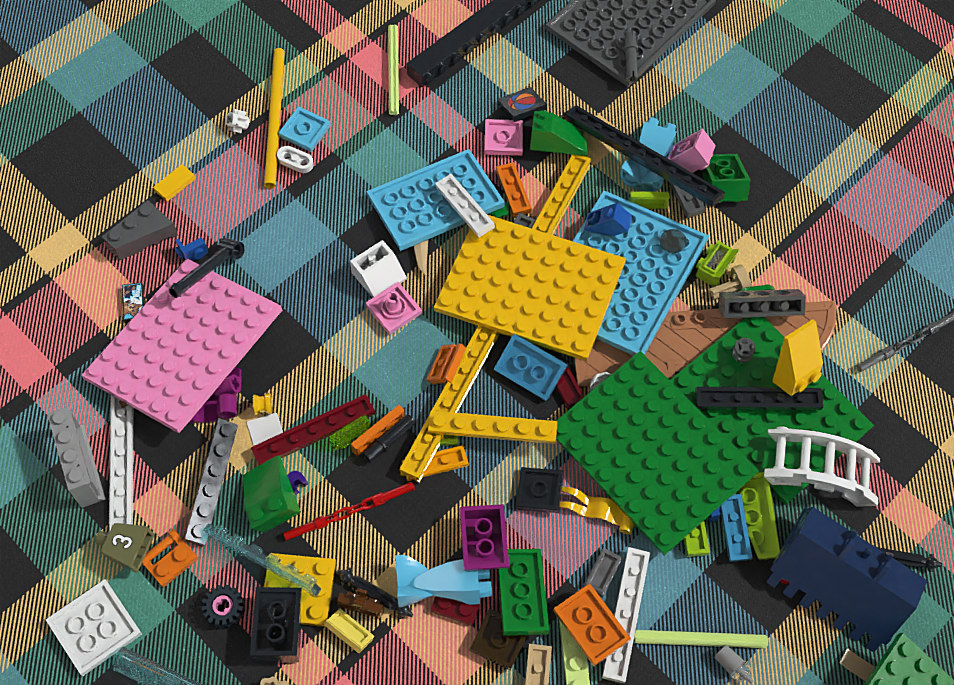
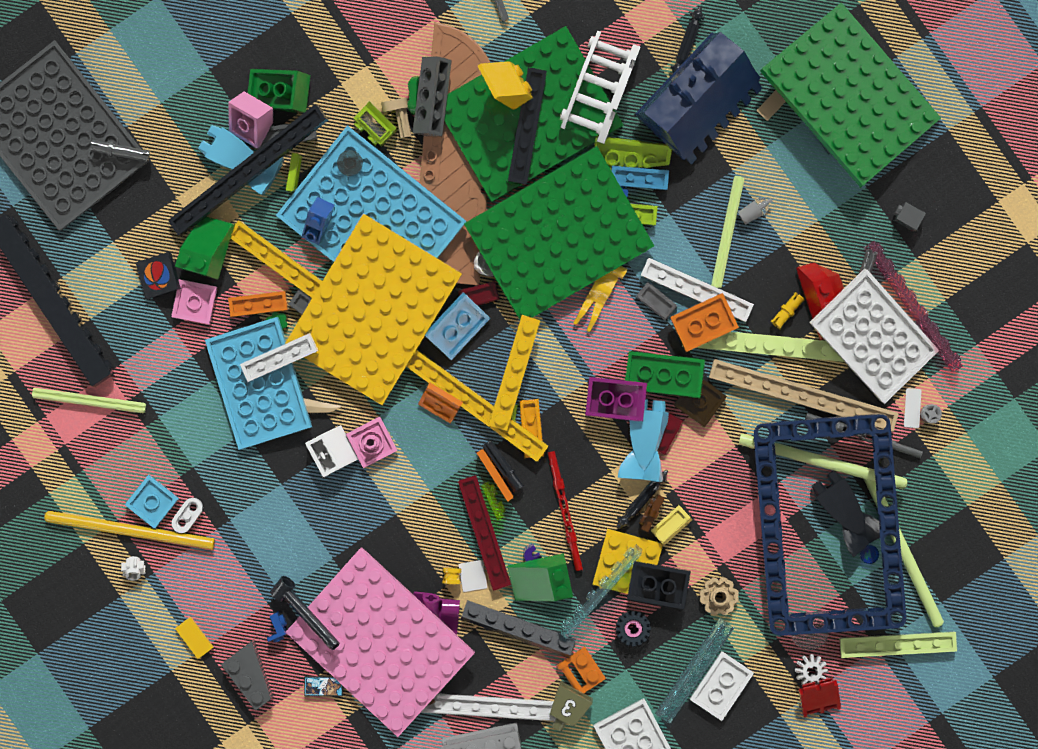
camera: 75 degrees left, 25 degrees up
black tile [515,467,564,513] -> none
dark grey wheel [732,338,756,363] -> none

